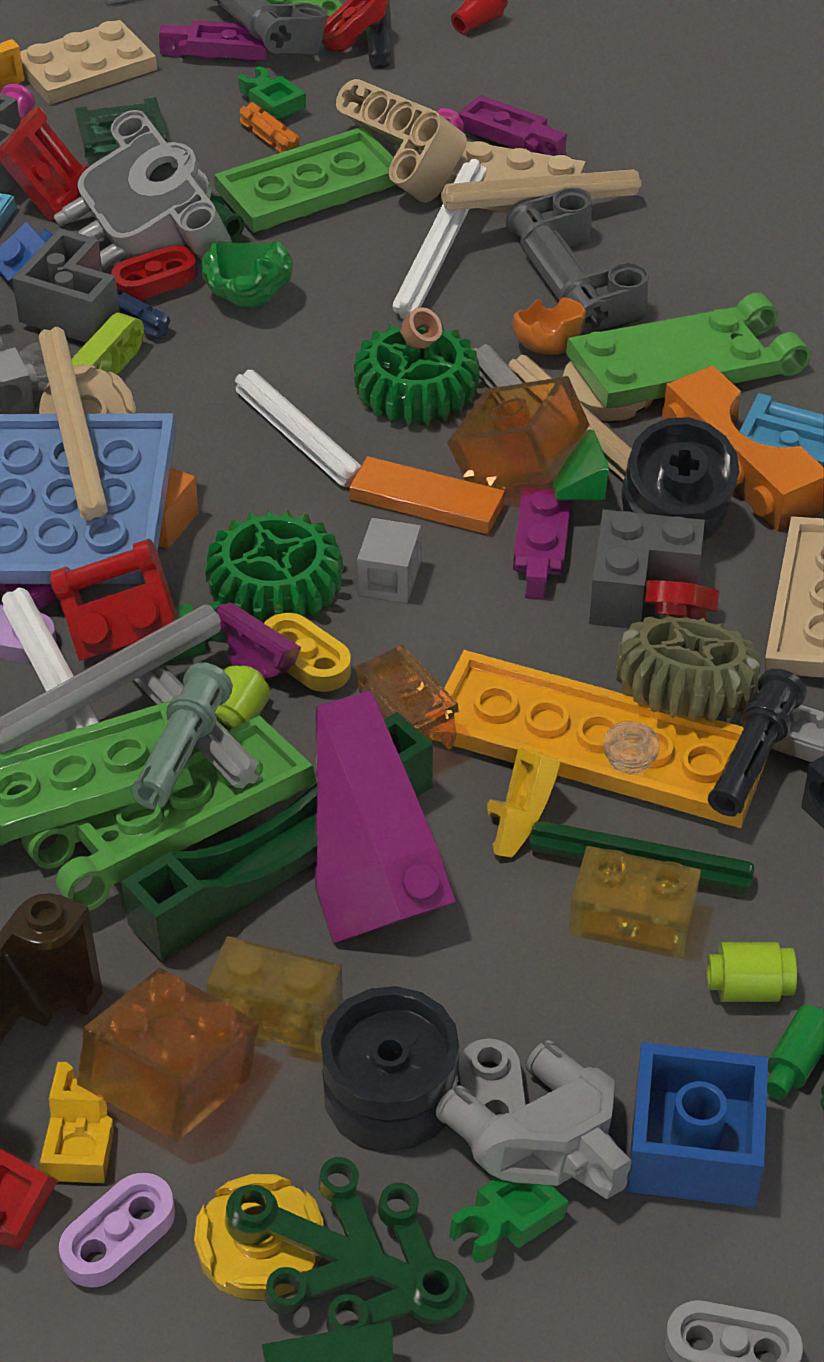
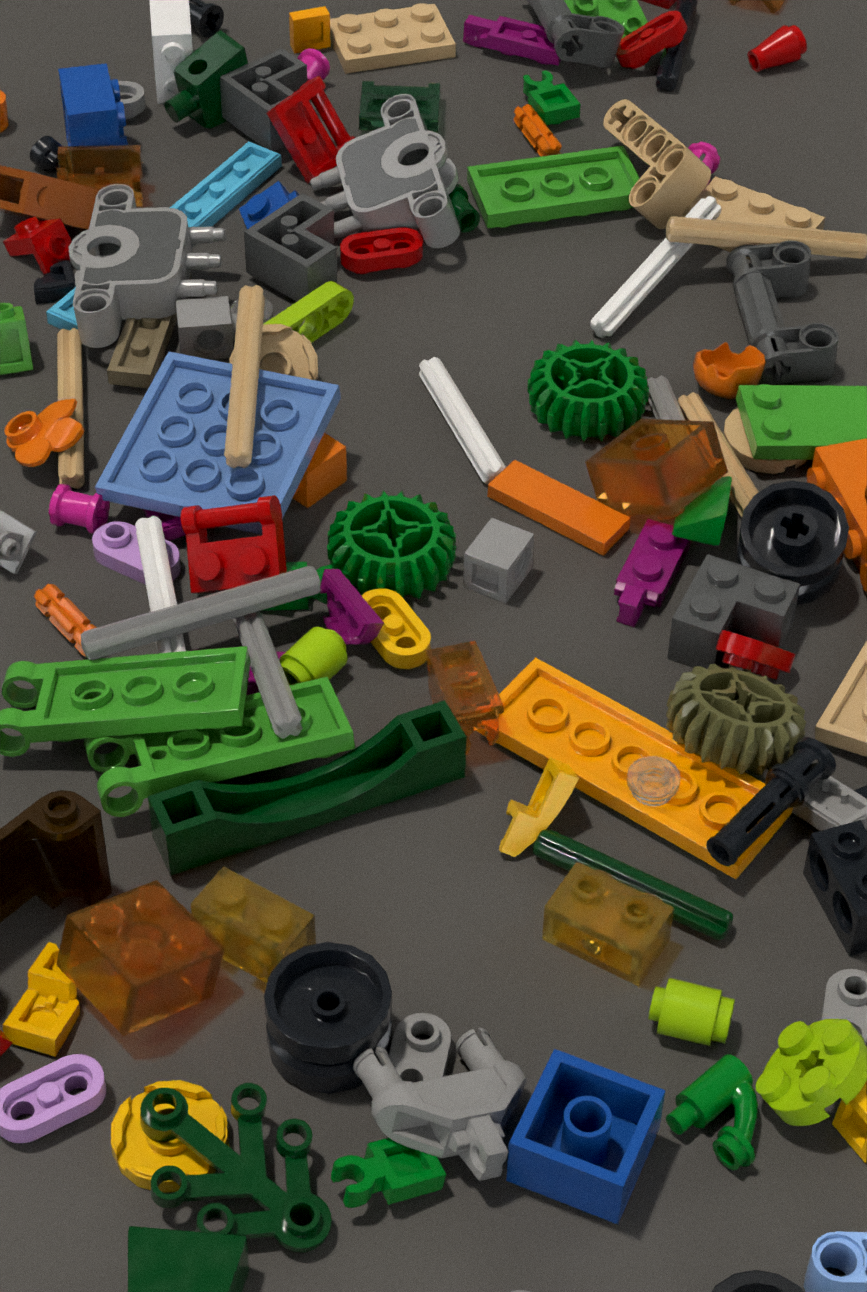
camera: 15 degrees right, 0 degrees up
dark blue axle [117,289,171,339] -> none
sand green pin [131,663,233,809] -> none
green hair [201,241,293,308] -> none
magenta wedge [315,690,456,944] -> none
nougat hinge [400,307,442,349] -> none
magenta hinge [458,95,567,156] -> none

